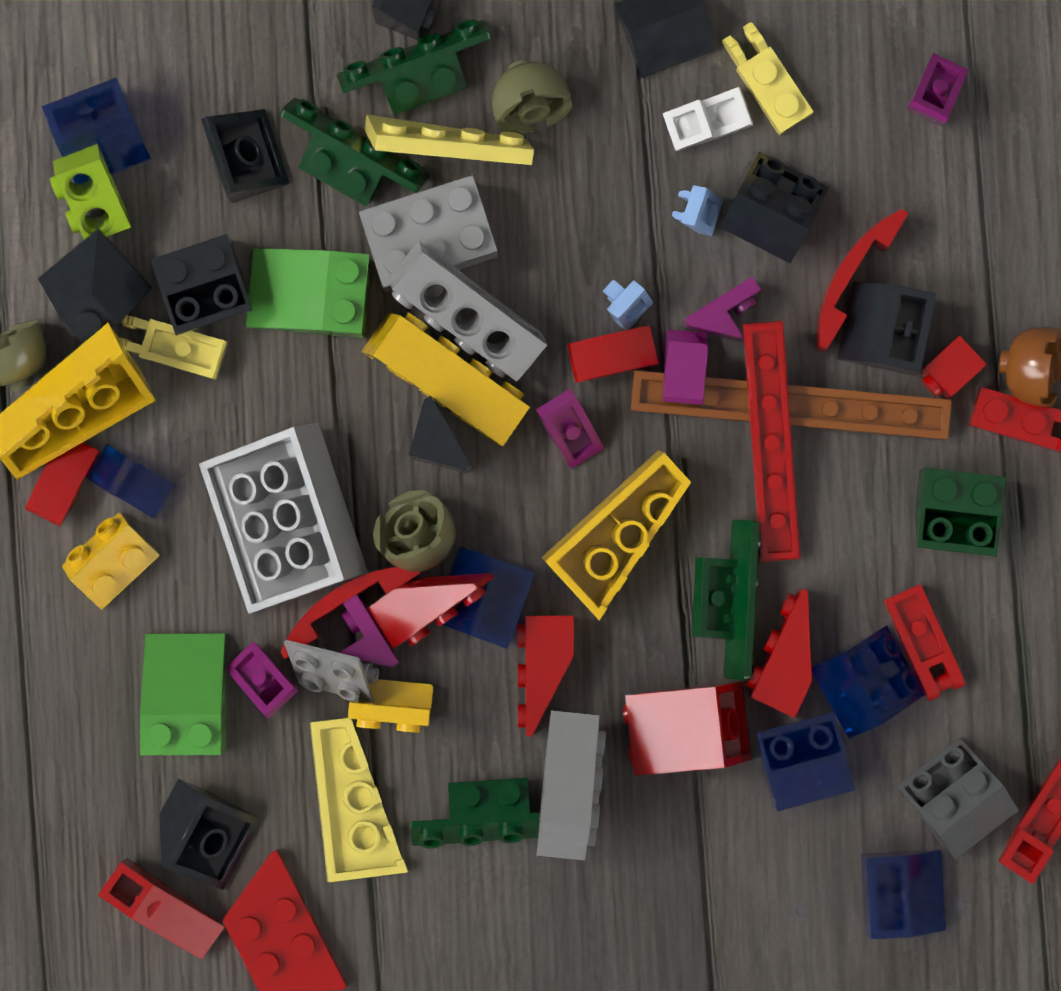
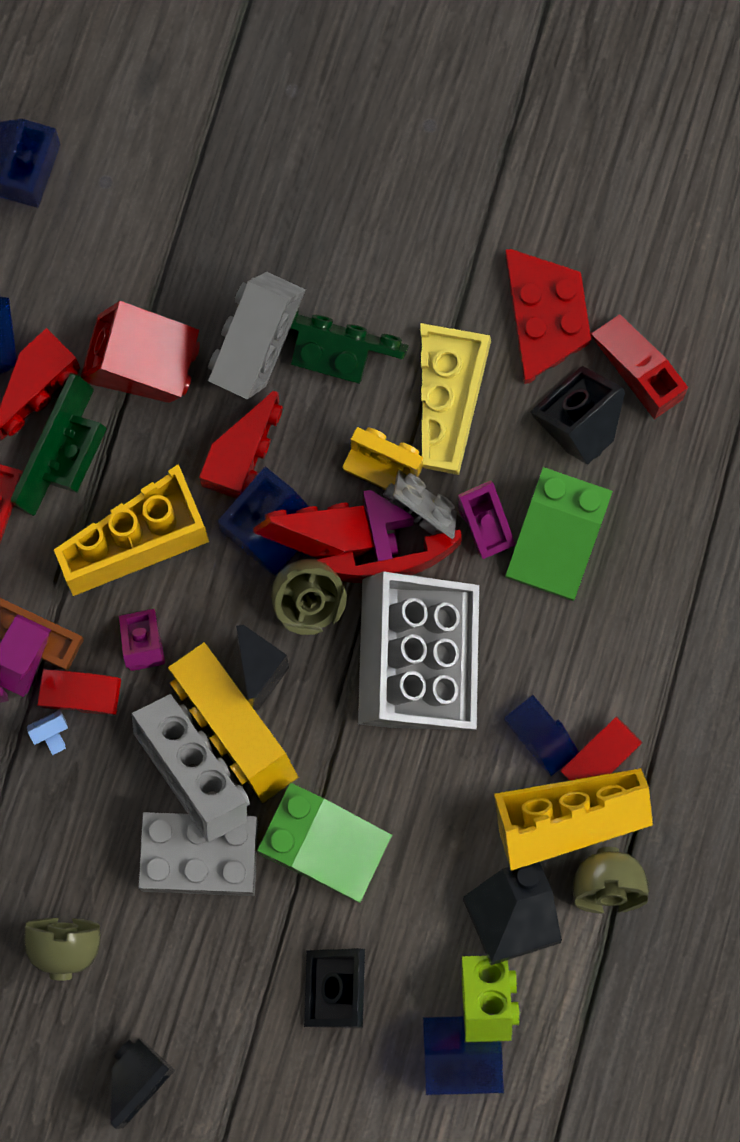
camera: 155 degrees left, 10 degrees down
yellow bracket [62,512,160,610] -> none
light yellow hinge [119,315,228,380] -> none
black slope [150,234,252,336] -> none
dark green bracket [280,98,430,206] -> none
dark green bracket [336,19,492,115] -> none
light yellow wing [364,114,534,165] -> none
clear blue slope [756,712,855,811] -> none

